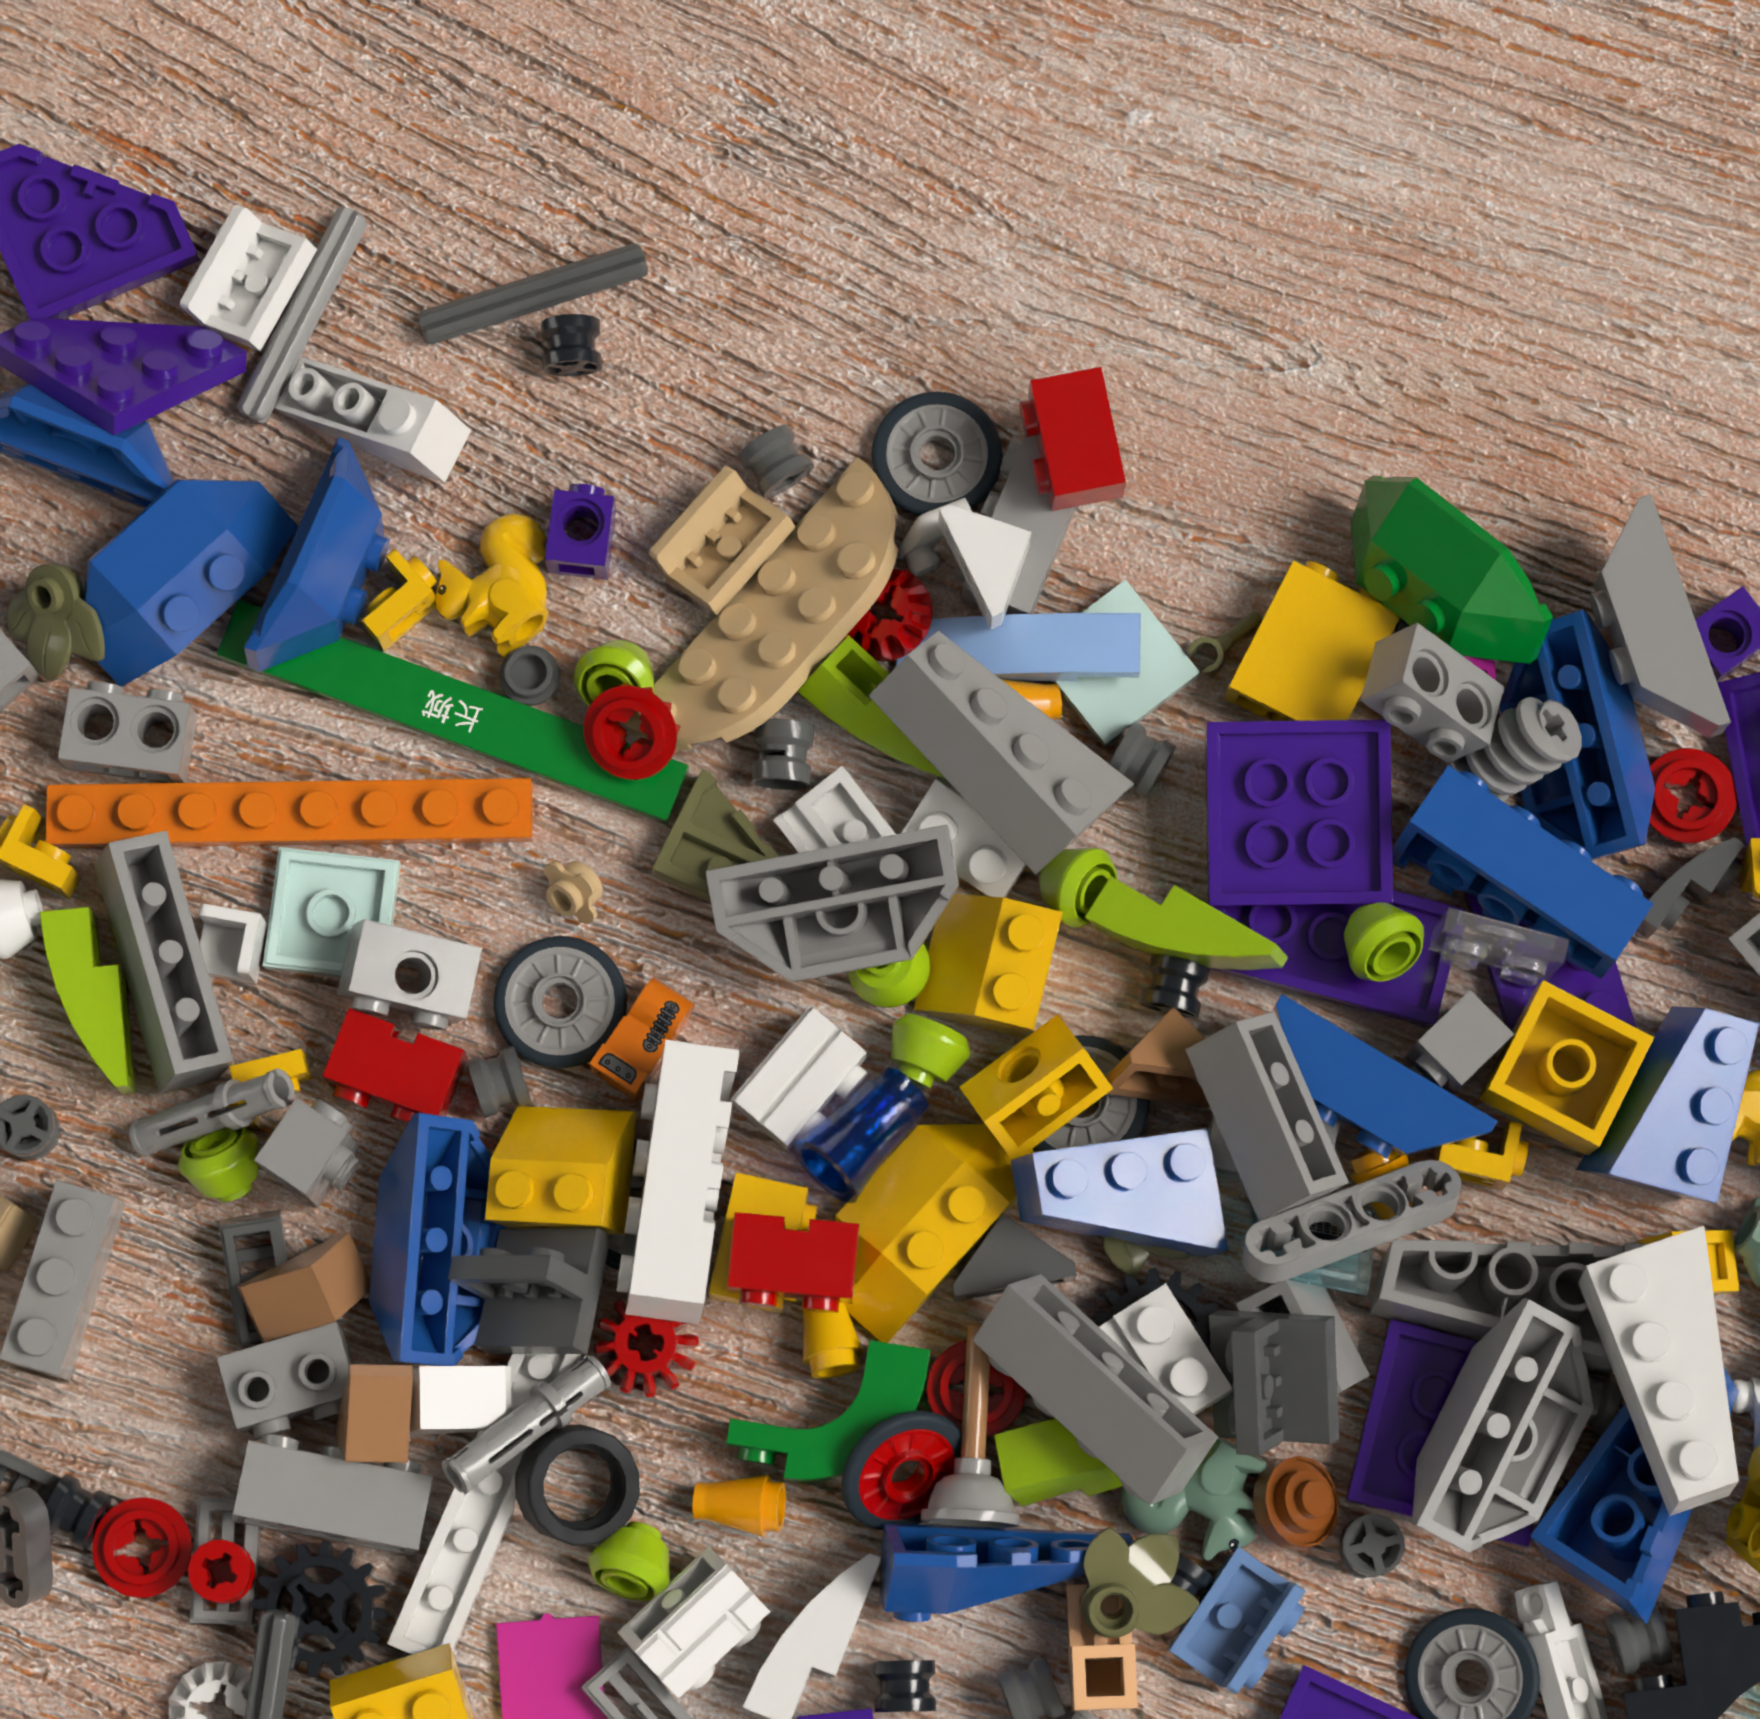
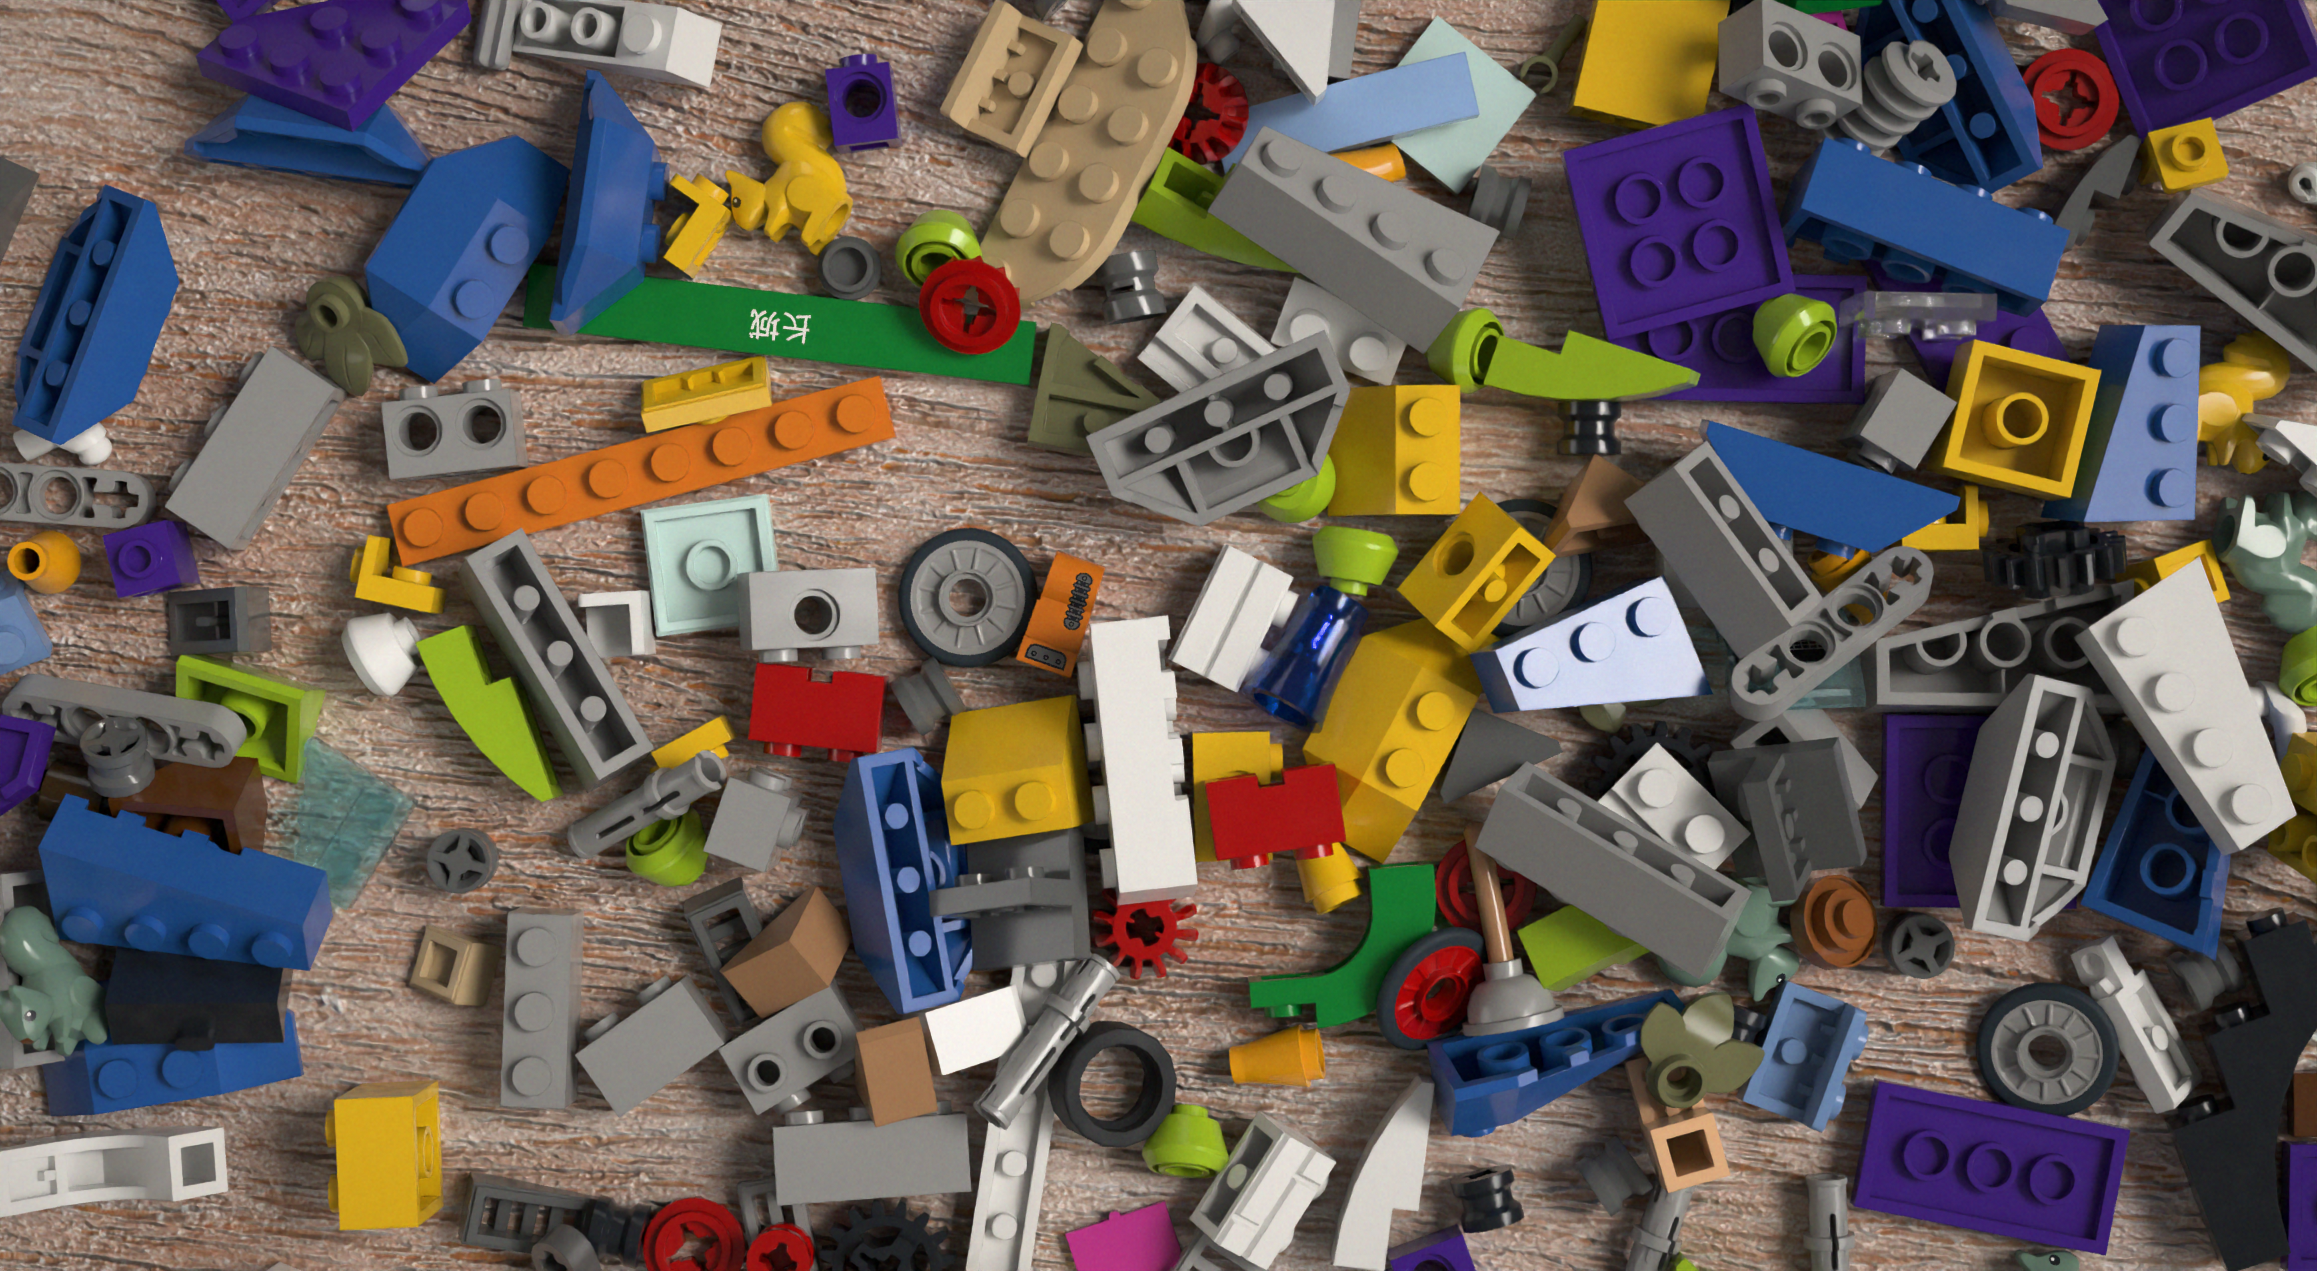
camera: 15 degrees left, 10 degrees up
tan plate [544,861,603,924] -> none
none -> light grey brick [575,974,732,1118]
none -> yellow plate [641,355,772,433]
none -> black gear [1982,520,2128,599]

